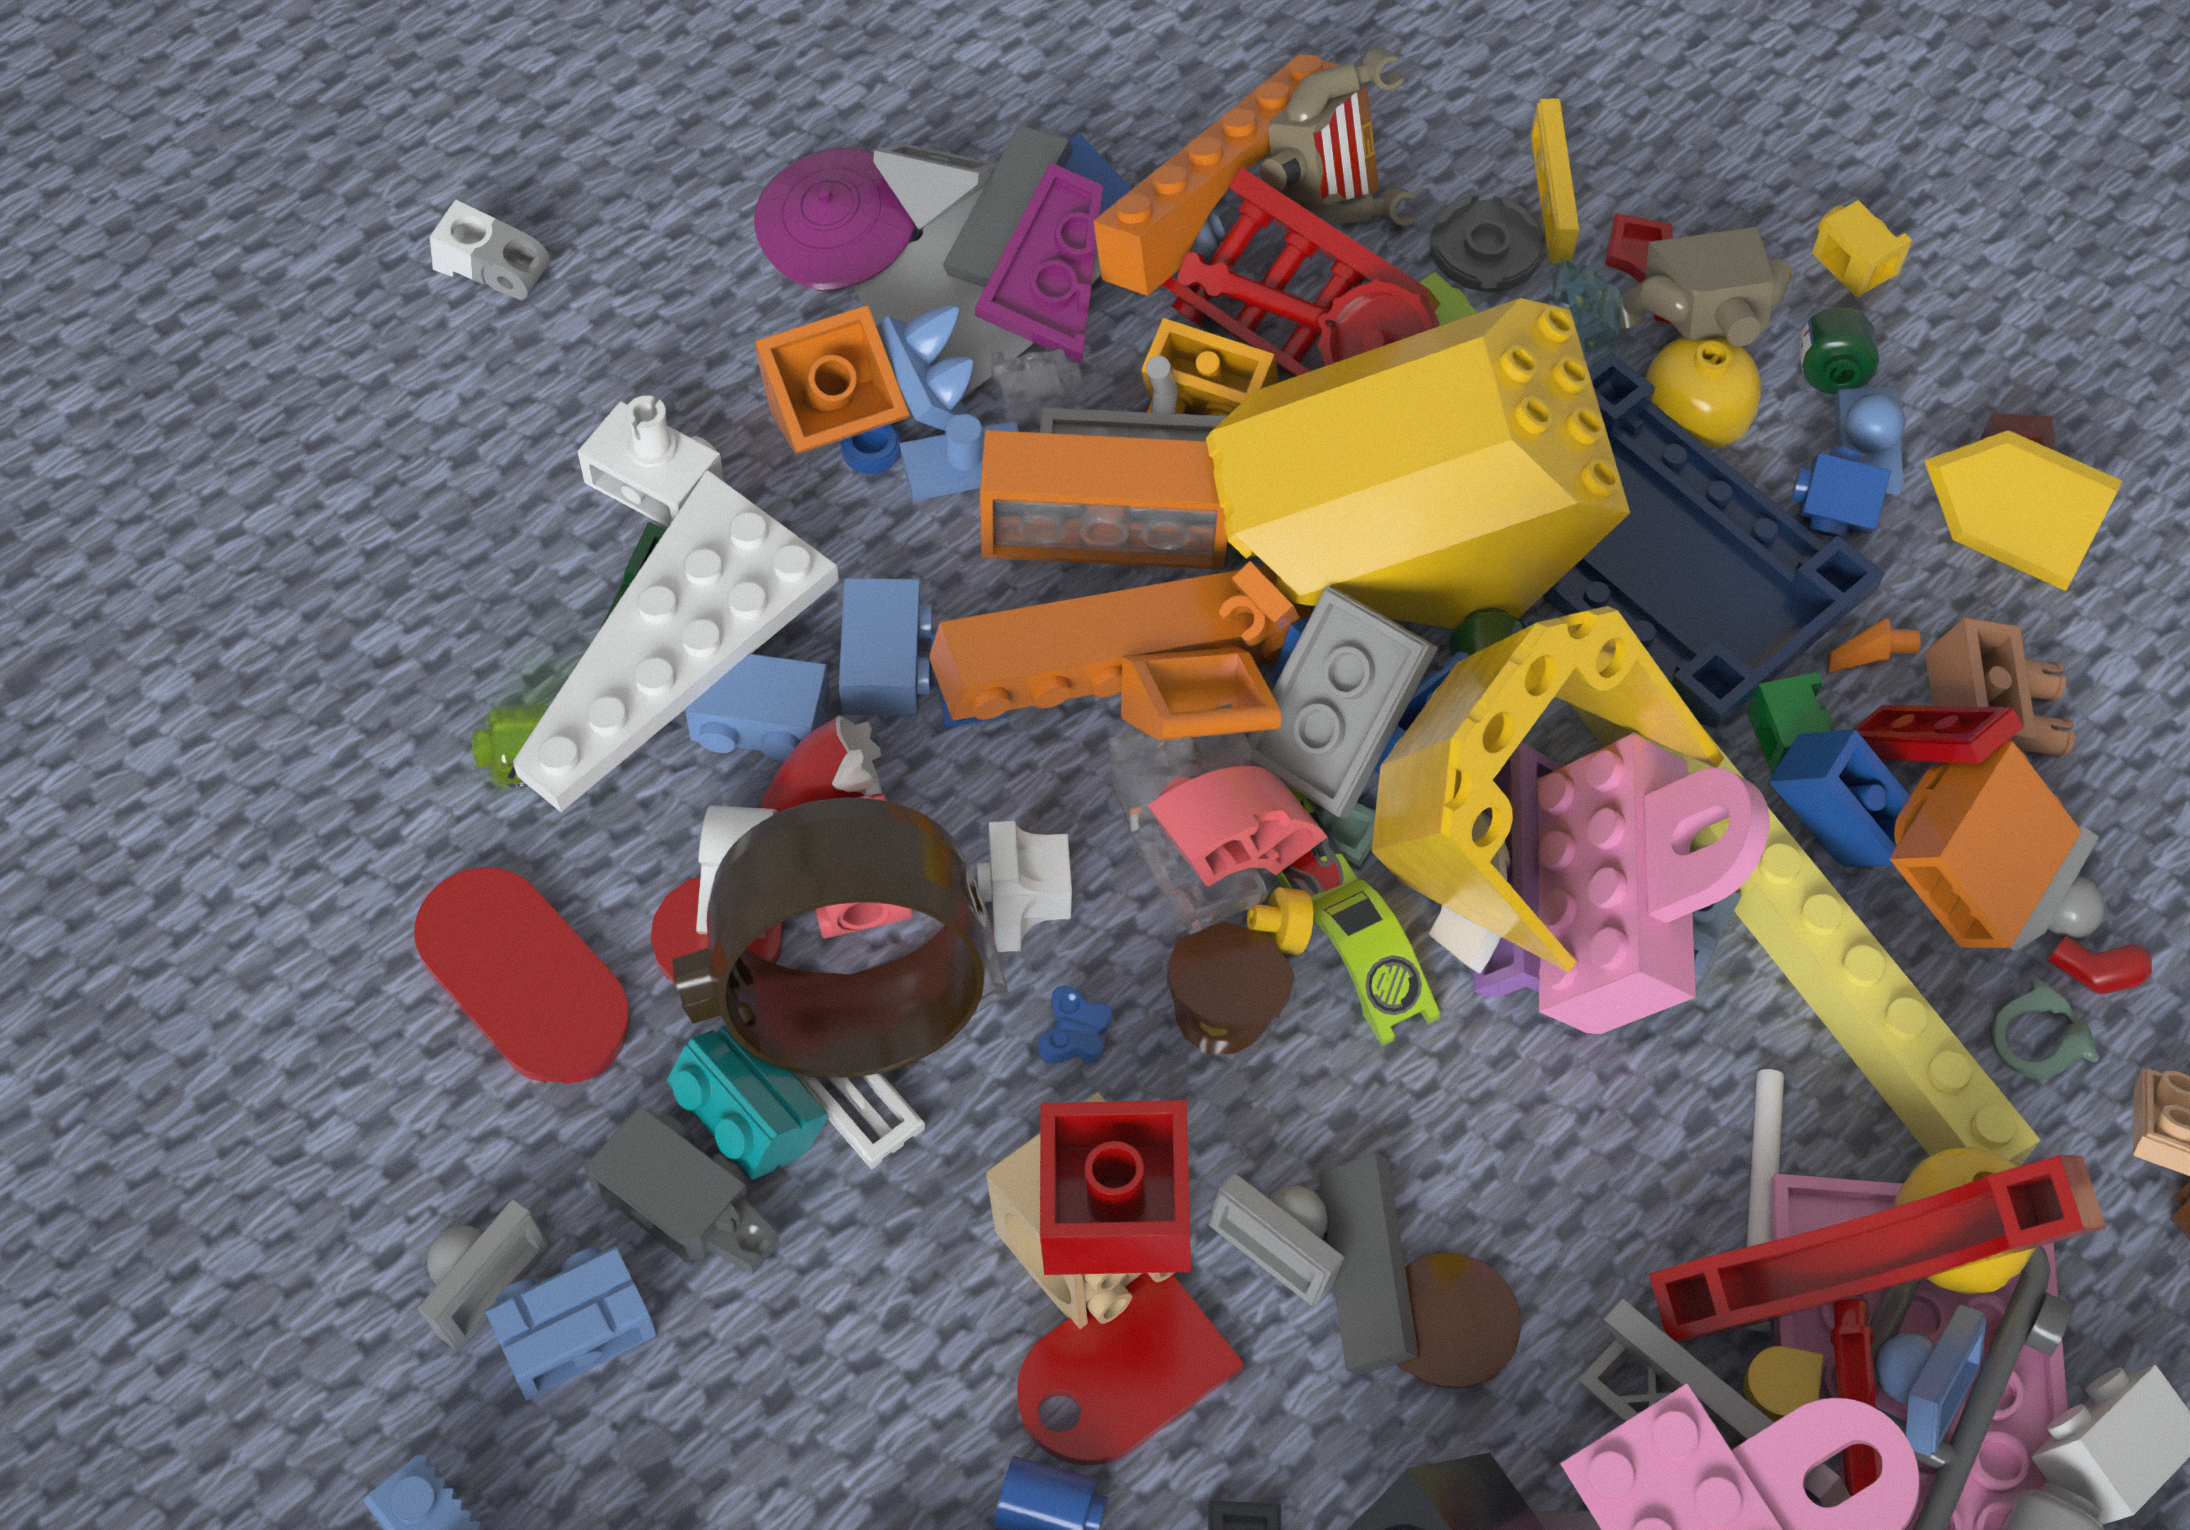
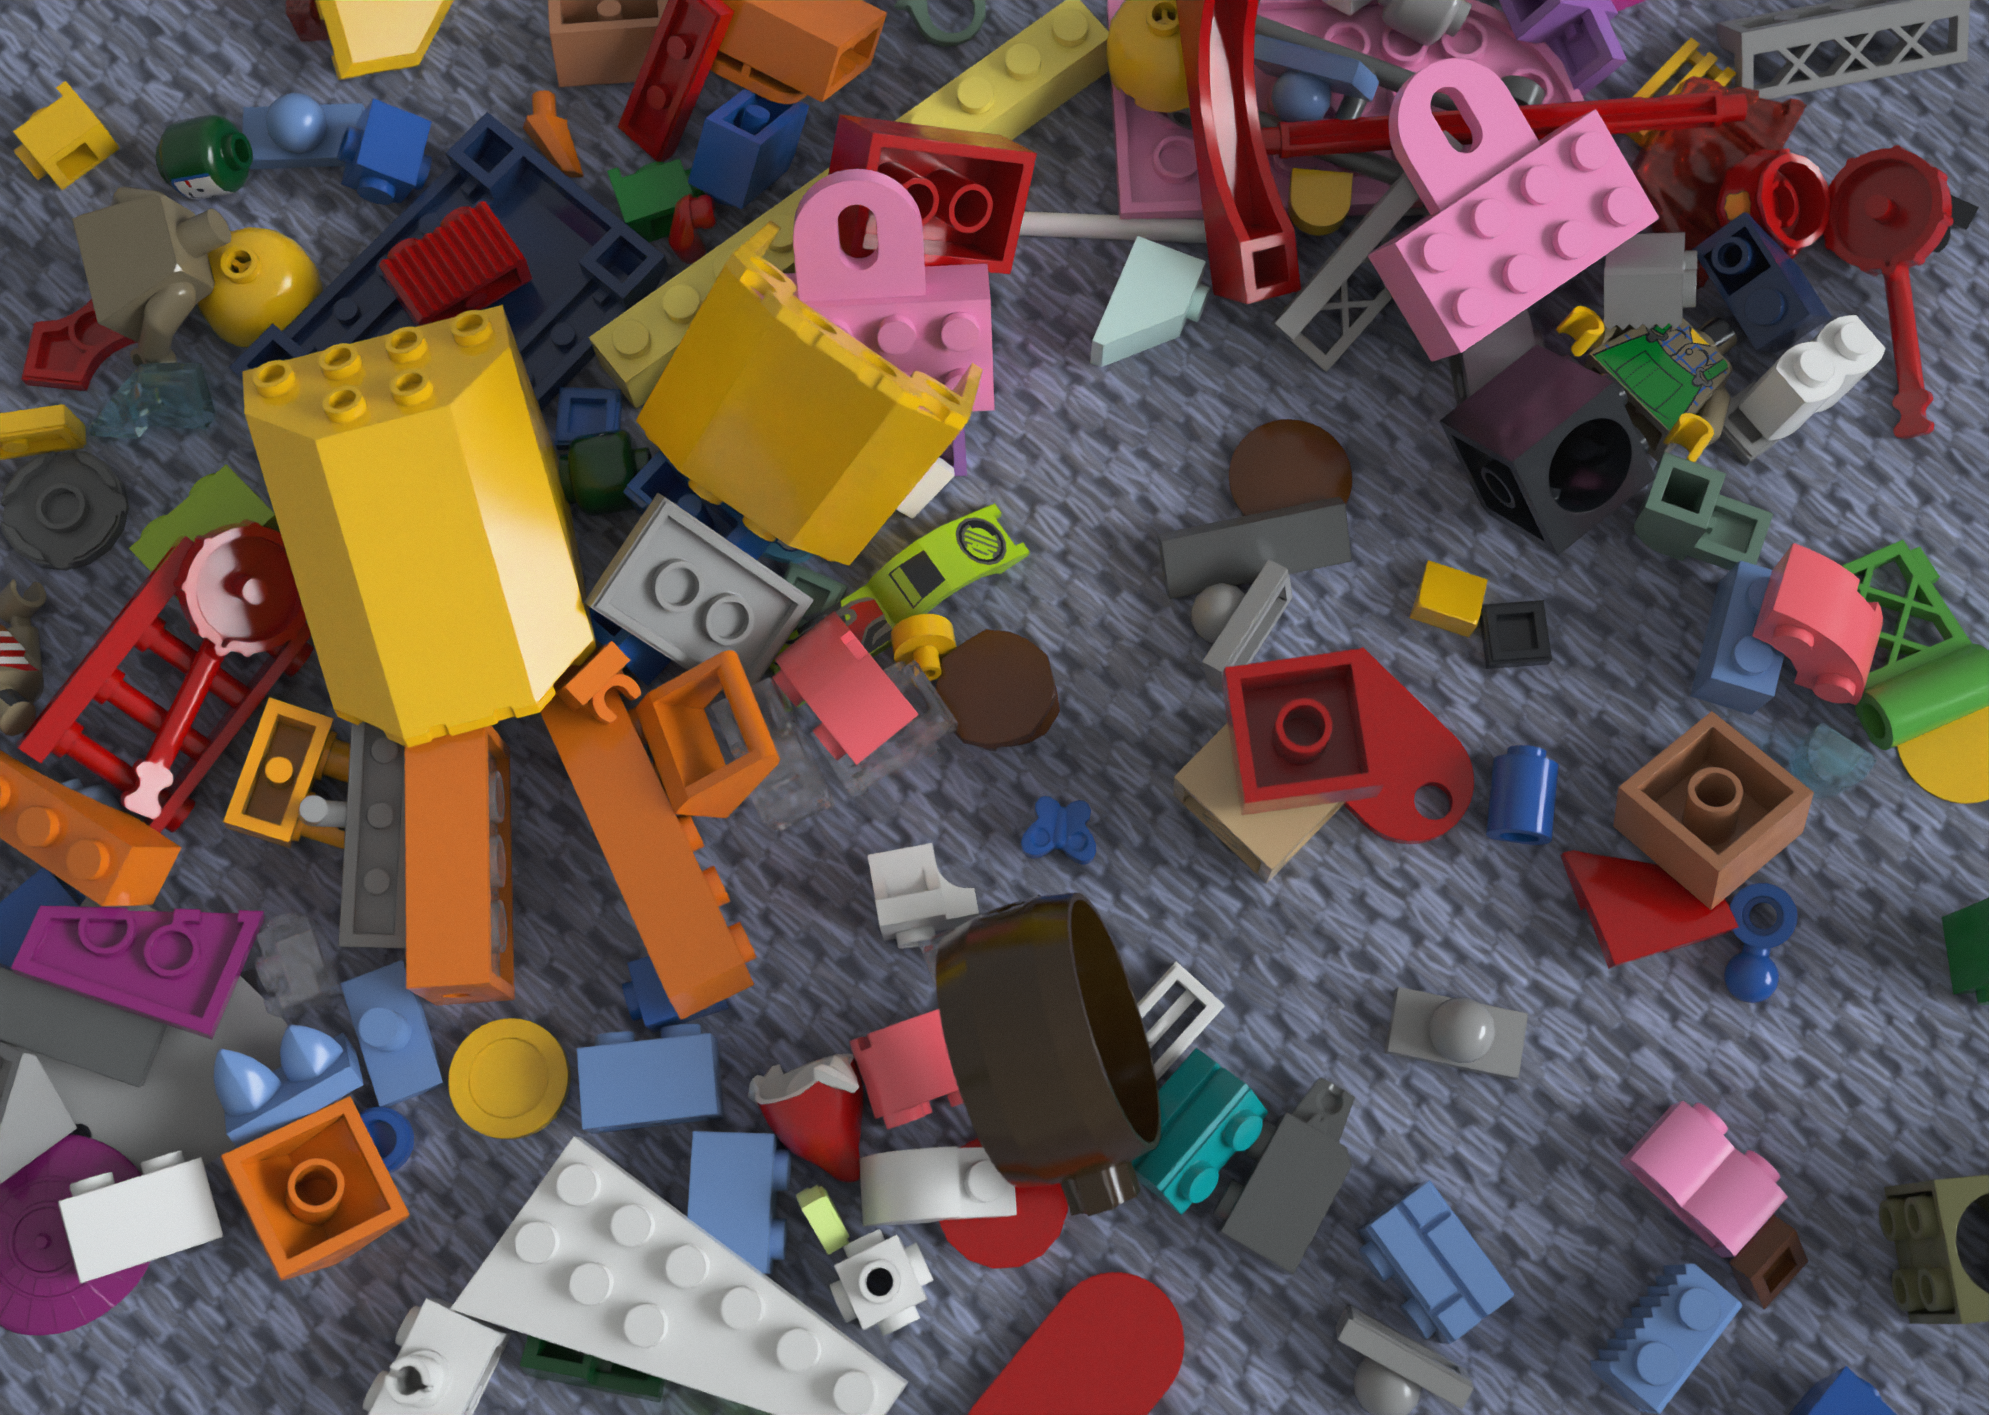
camera: 95 degrees left, 15 degrees up
none -> white brick [58,1150,223,1284]
none -> red brick [379,201,532,327]
none -> yellow piece [448,1018,571,1140]
none -> red arm [668,194,717,264]
none -> yellowish green tile [796,1184,850,1255]
none -> red brick [828,114,1037,274]
none -> white brick [830,1229,933,1336]
none -> light aqua slope [1090,236,1210,367]
none -> light grey tile [1385,987,1528,1080]
none -> yellow slope [1409,560,1488,638]

